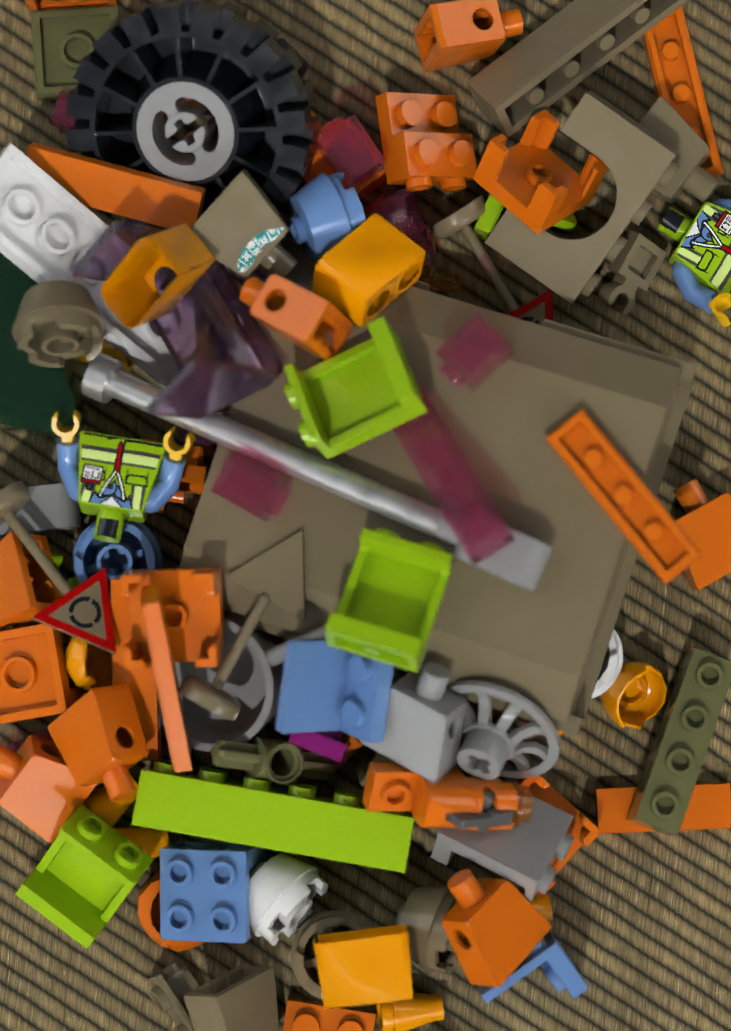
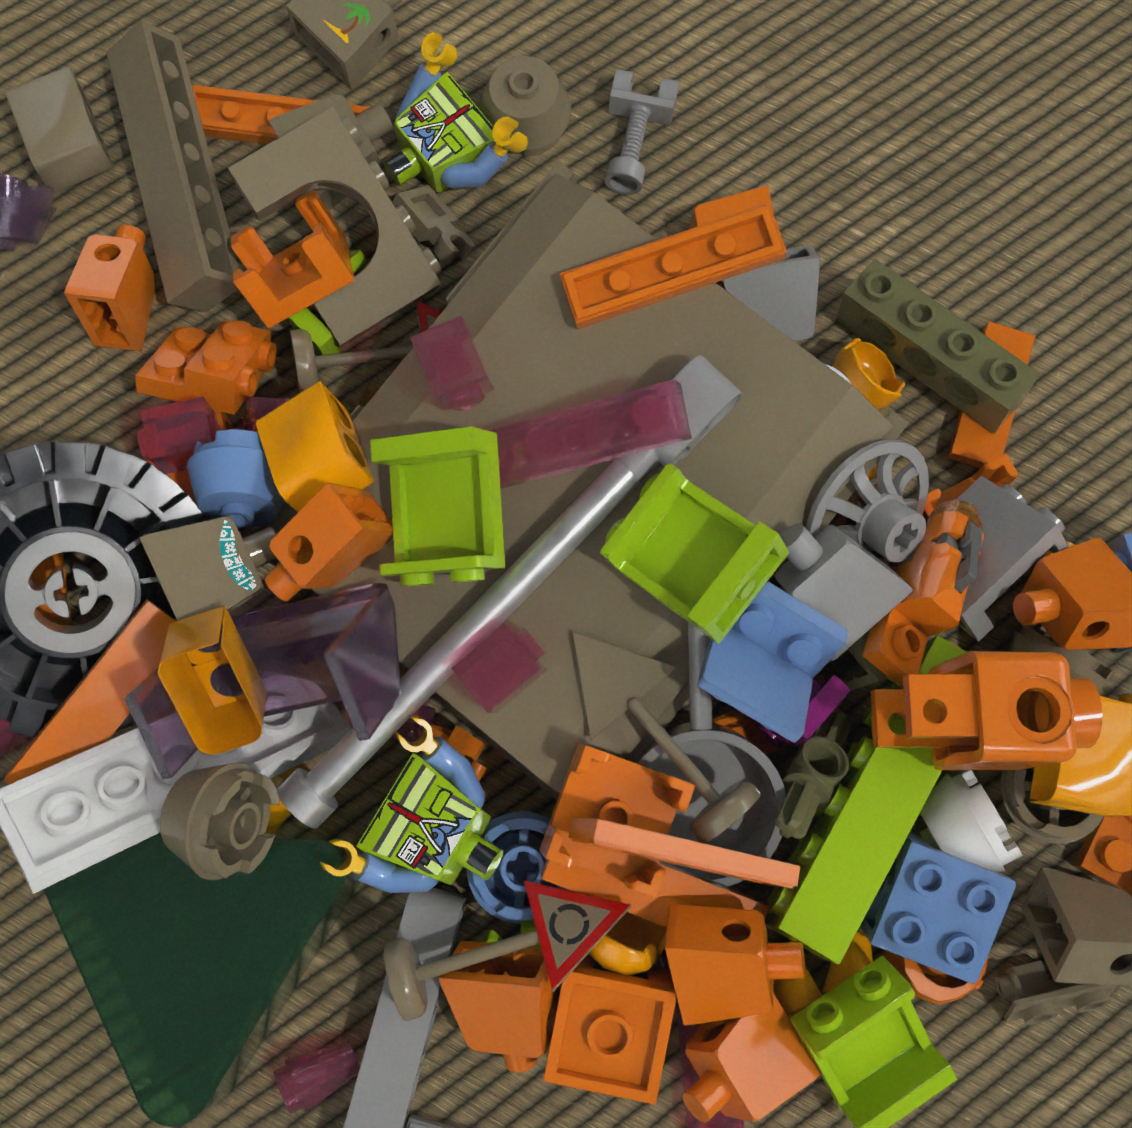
camera: 70 degrees left, 10 degrees down
none -> light grey torso [722,245,820,341]
none -> orange piece [870,651,1102,770]

